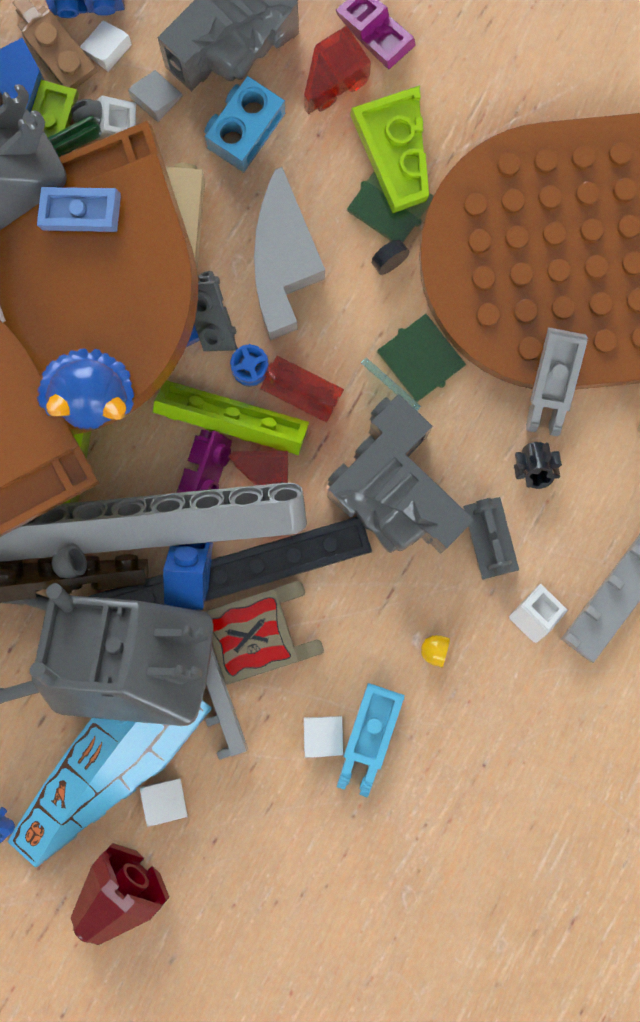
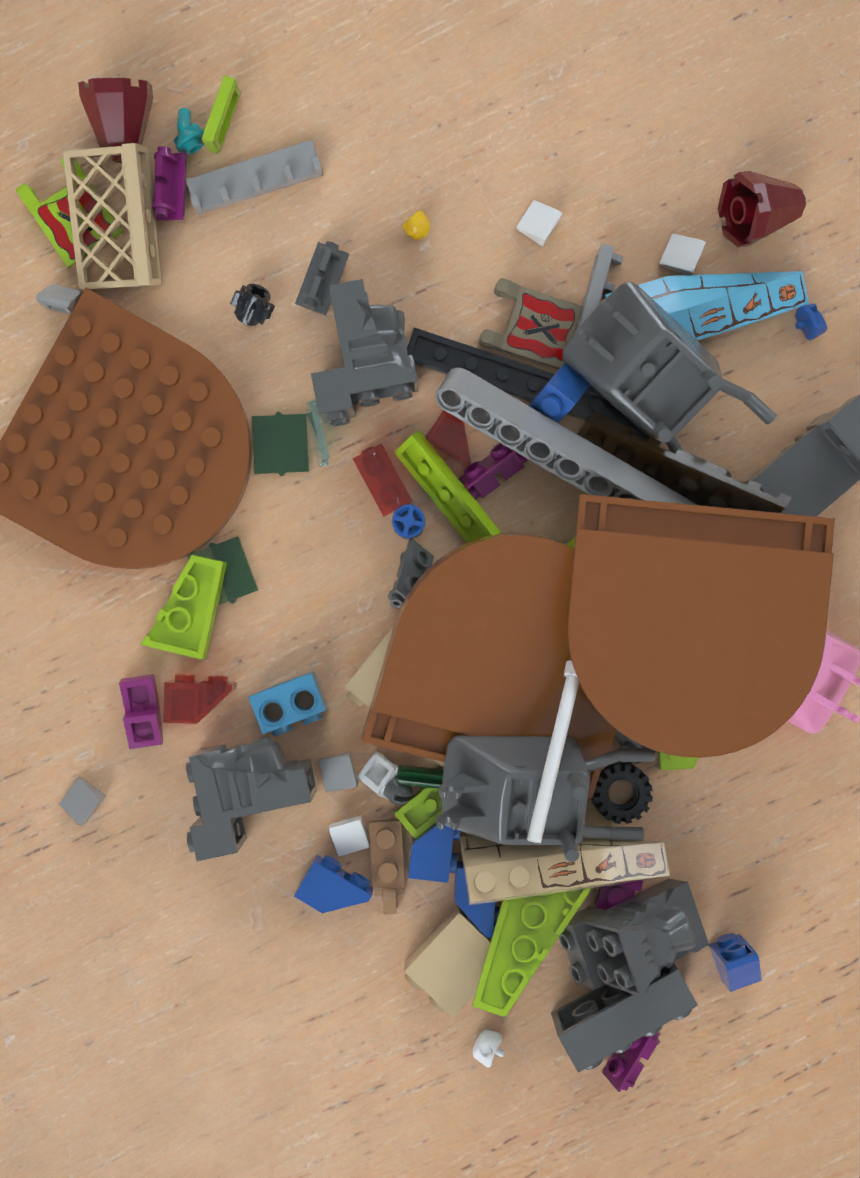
camera: 145 degrees left, 5 degrees up
medium blue plate [37,187,121,232] -> none
blue hair [37,348,134,430] -> none
dark grey hinge [51,545,87,579] -> none
light grey slope [254,167,325,341] -> none
medium azure hinge [336,683,405,798] -> none
black tile [371,240,410,275] -> none
white slope [509,584,568,643] -> none
light grey hinge [526,327,588,436] -> none

